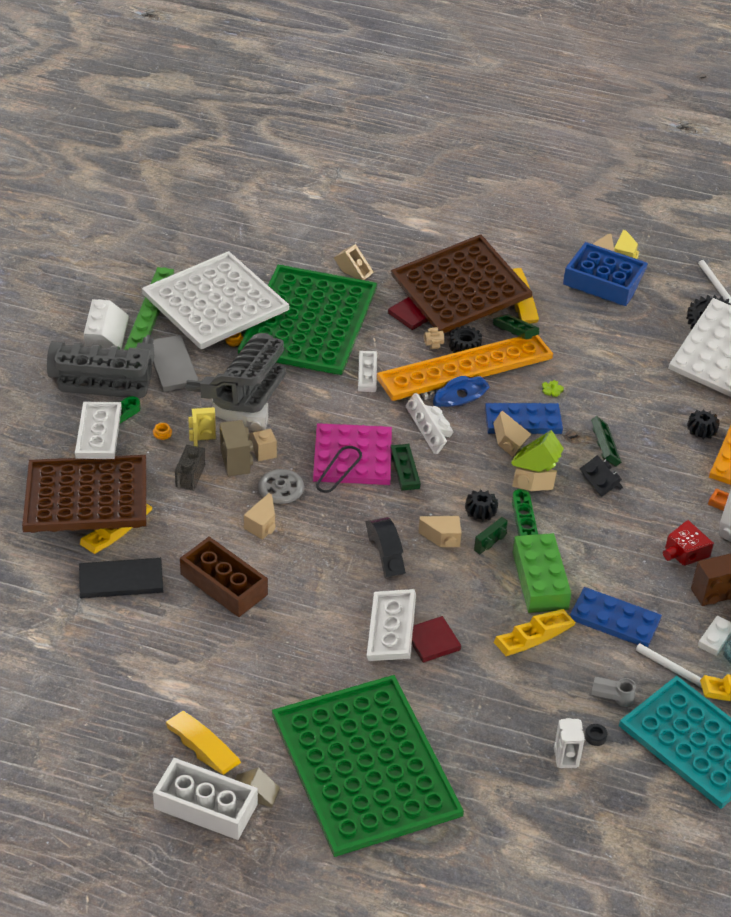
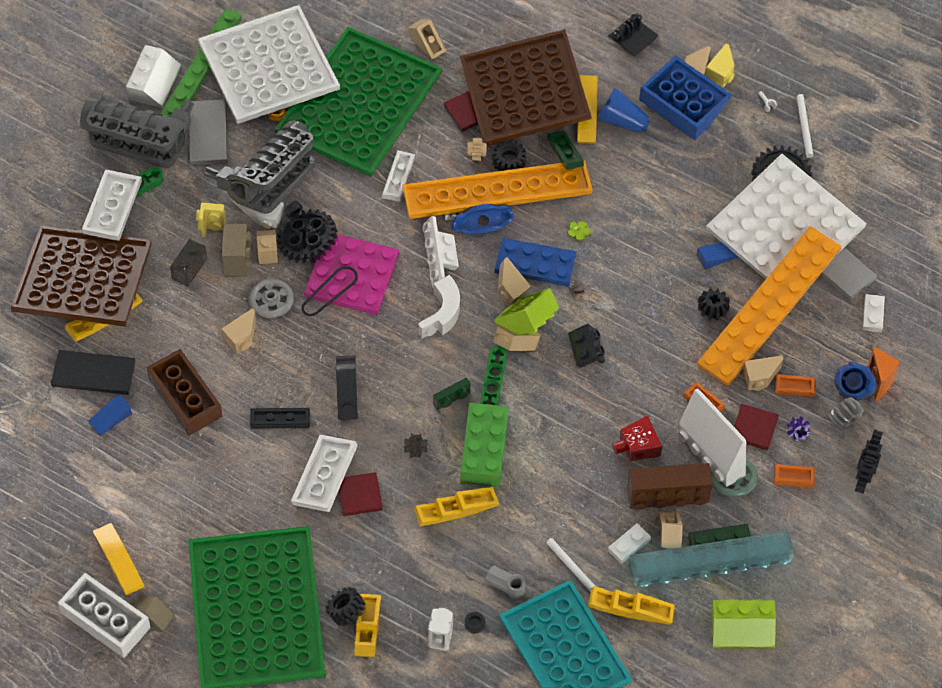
camera: 15 degrees right, 15 degrees up
light orange plate [153,423,172,440] -> none
dark green plate [390,444,421,491] -> none
tan slope [418,516,461,547] -> none
black gear [465,489,498,522] -> none
blue plate [570,587,662,648] -> none
dark green plate [591,416,622,467] -> none
none -> blue slope [88,394,132,435]
none -> black tile [250,408,310,429]
none -> black gear [277,209,338,263]
none -> black tile [284,201,303,218]
none -> black tyre [326,587,366,626]
none -> yellow slope [354,594,381,657]
none -> clear smoke gear [404,433,428,458]
none -> white arch [418,275,460,339]
none -> blue cone [597,88,650,133]
none -> black hinge [608,13,659,57]
none -> blue slope [697,243,738,269]
none -> white hand [758,91,777,112]

